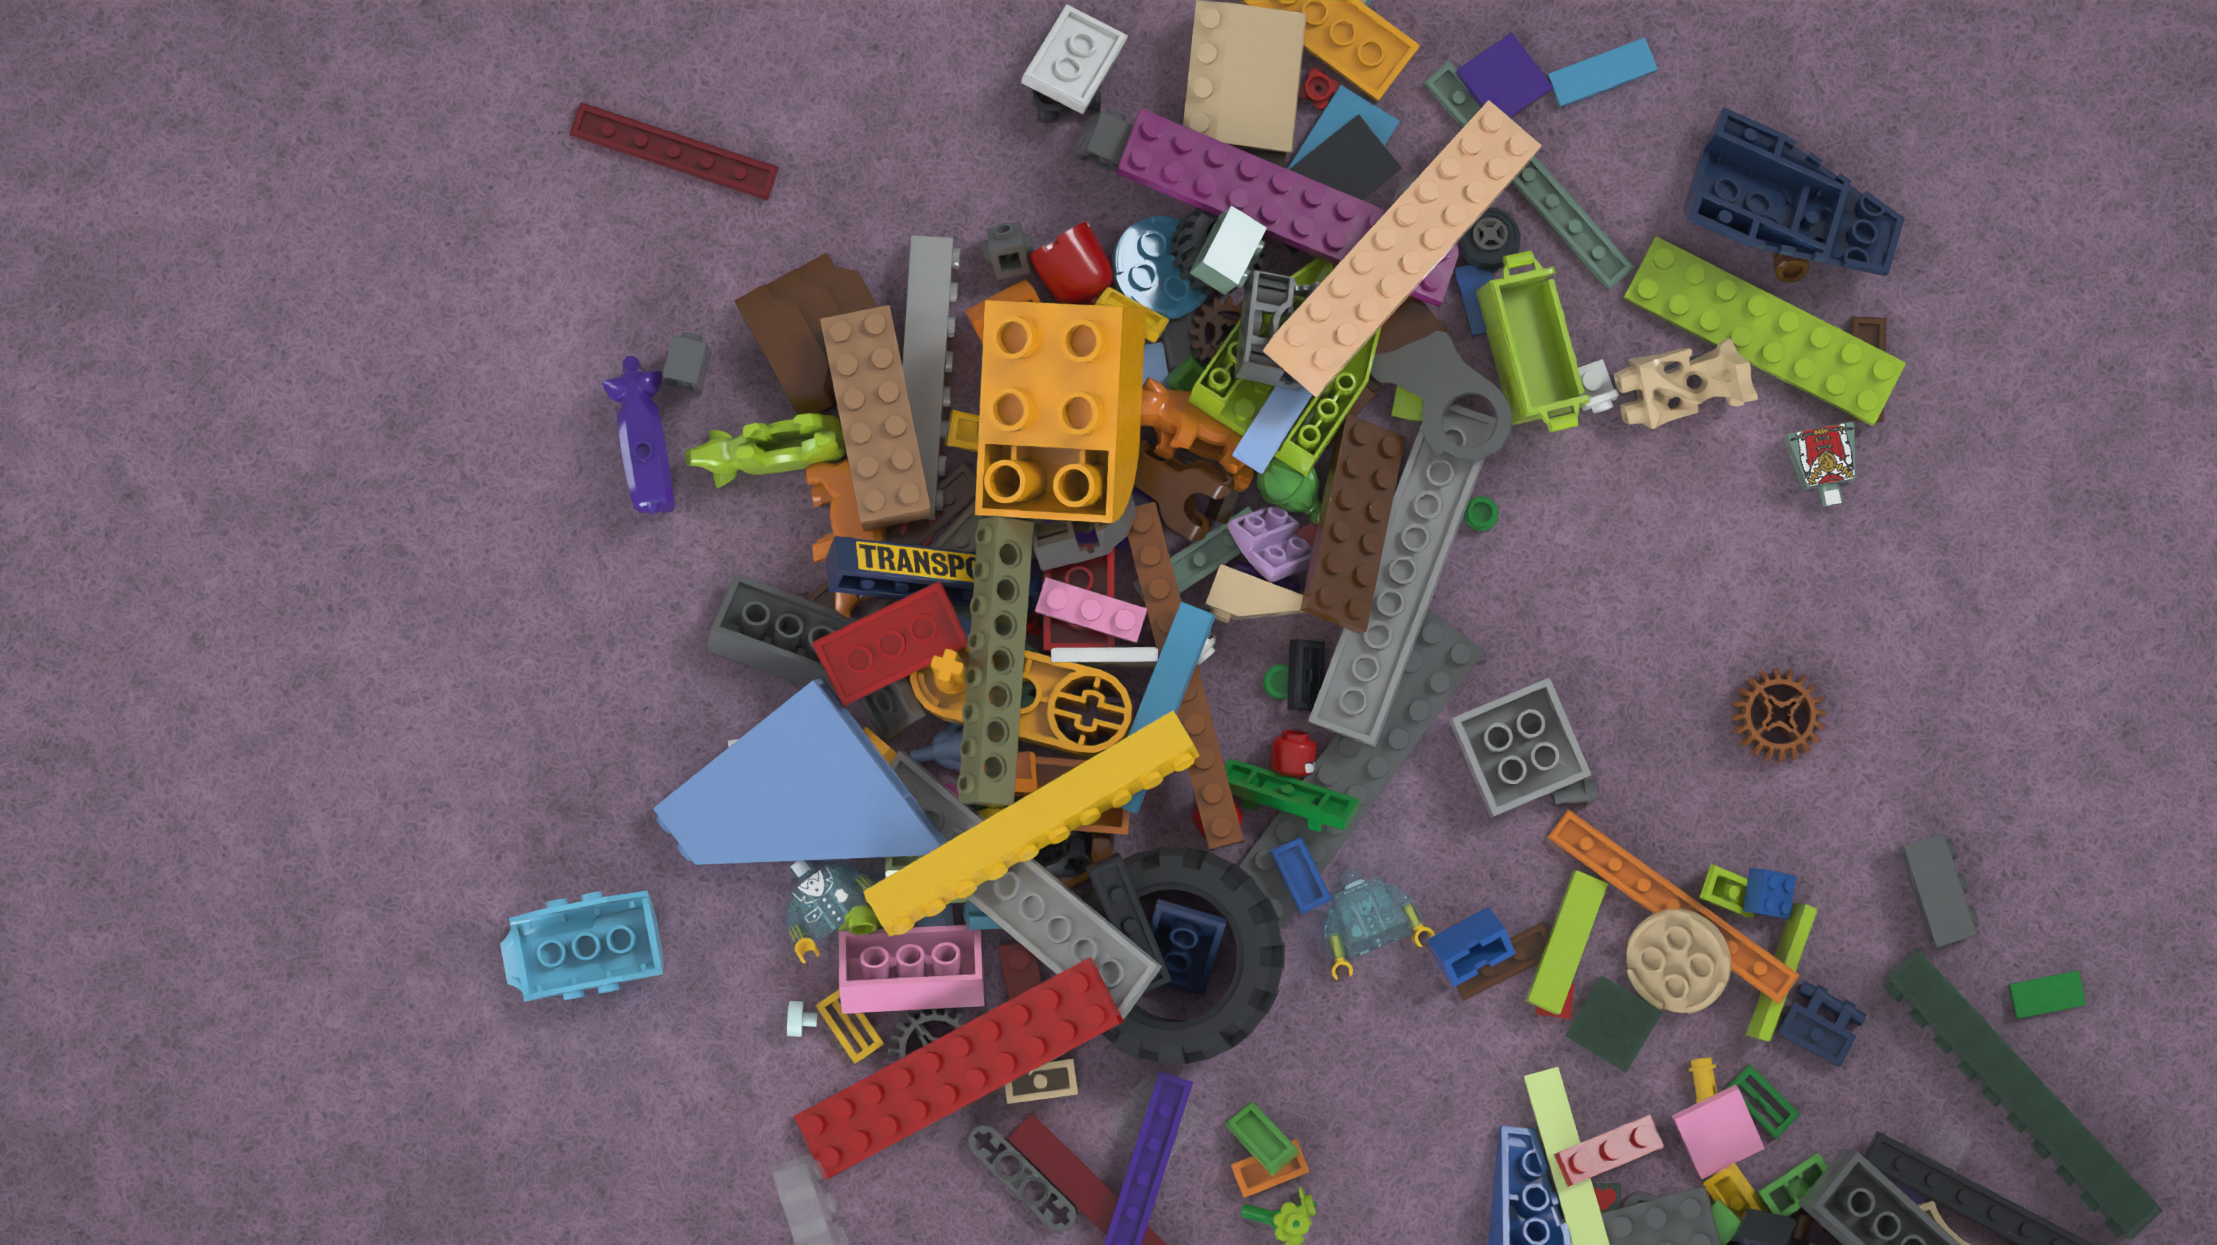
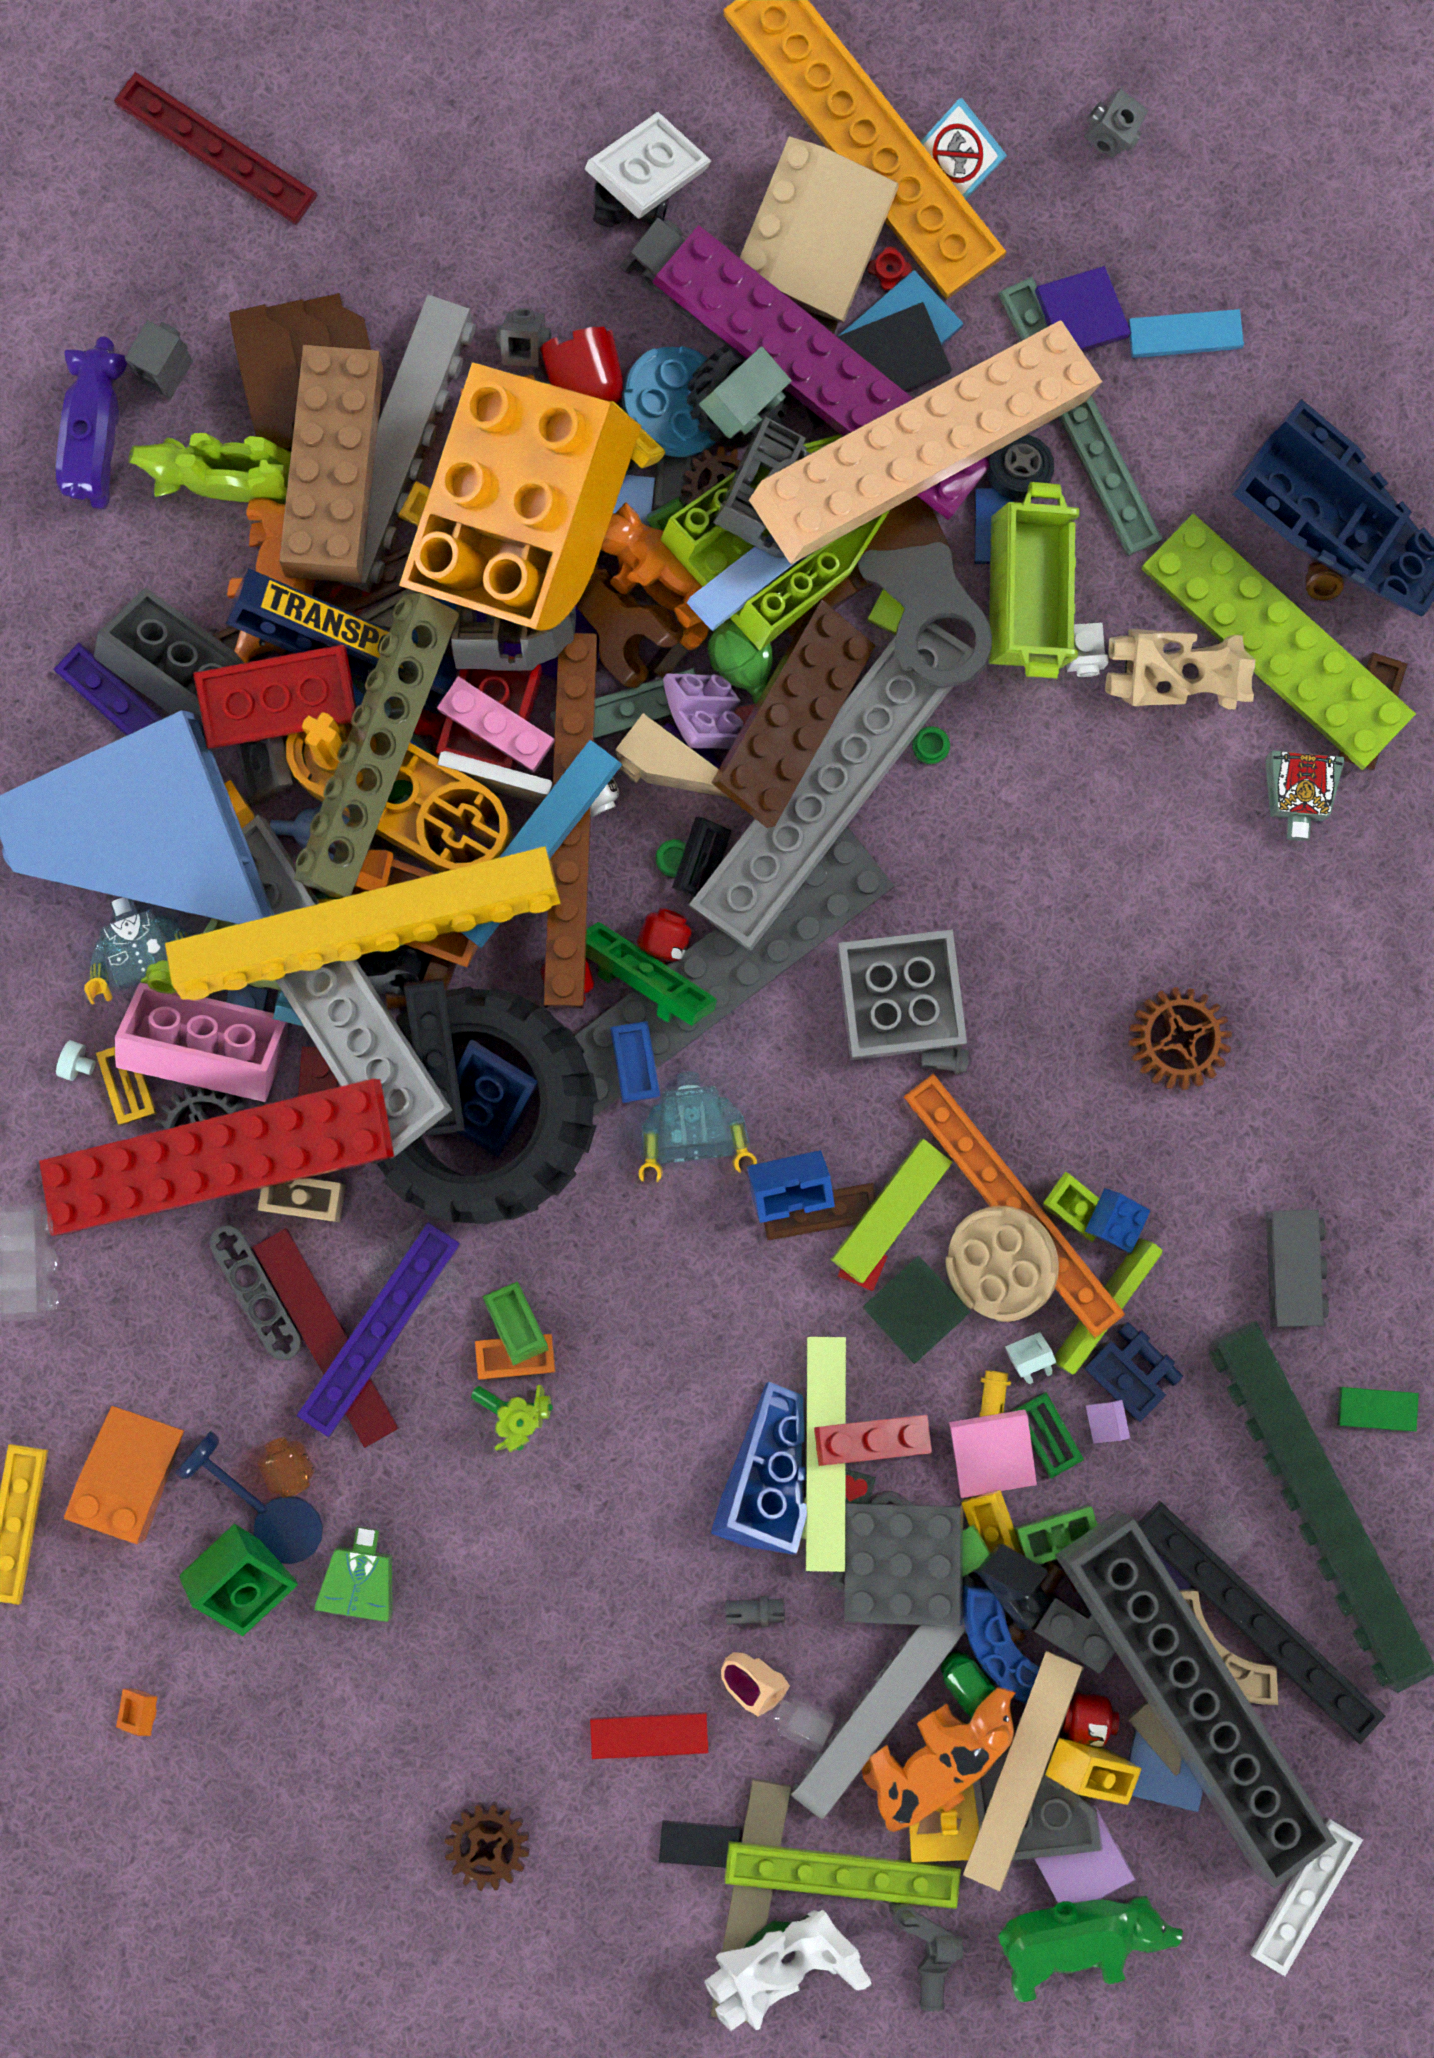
camera: 15 degrees right, 0 degrees up
none -> dark purple tile [53,642,163,736]
none -> light aqua tile [1005,1332,1056,1384]
none -> lavender tile [1086,1400,1130,1444]

